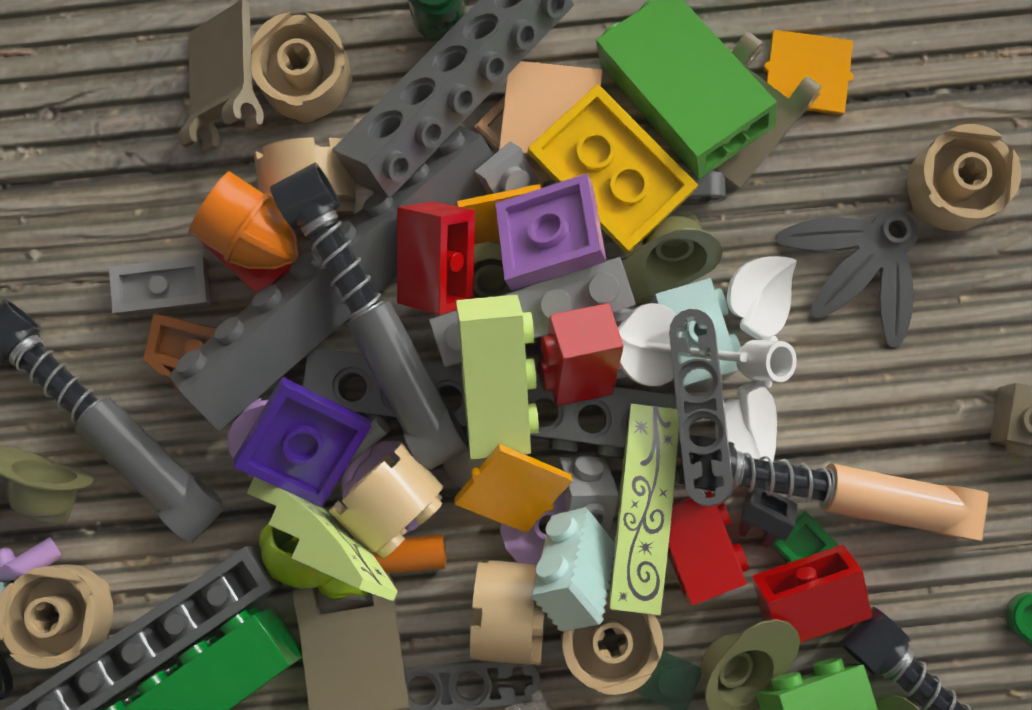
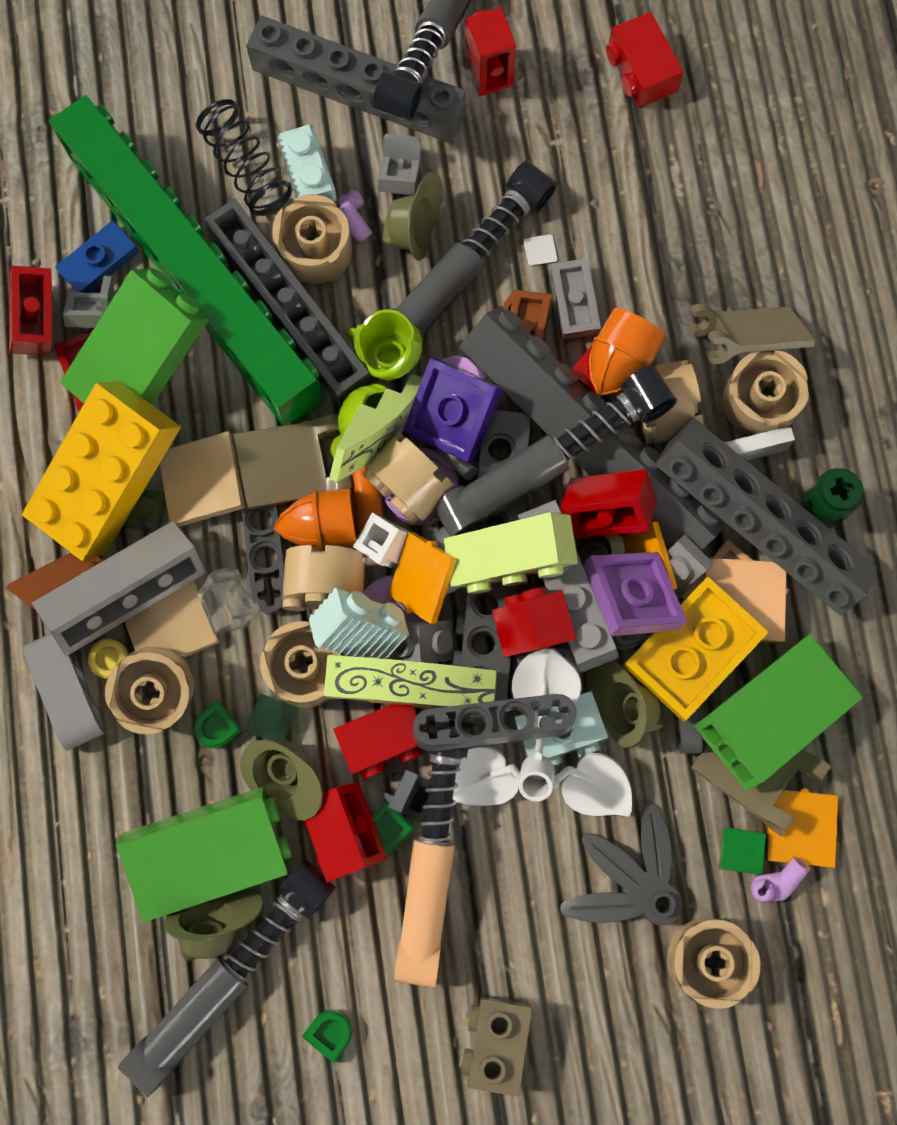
camera: 85 degrees right, 5 degrees down
none -> orange helmet [274,488,359,551]
none -> lime hair [345,309,423,381]
none -> white brick [353,513,409,568]
none -> white sticker [524,234,558,266]
none -> green tile [718,828,766,875]
none -> white tile [724,427,795,461]
none -> lavender arm [751,856,810,902]

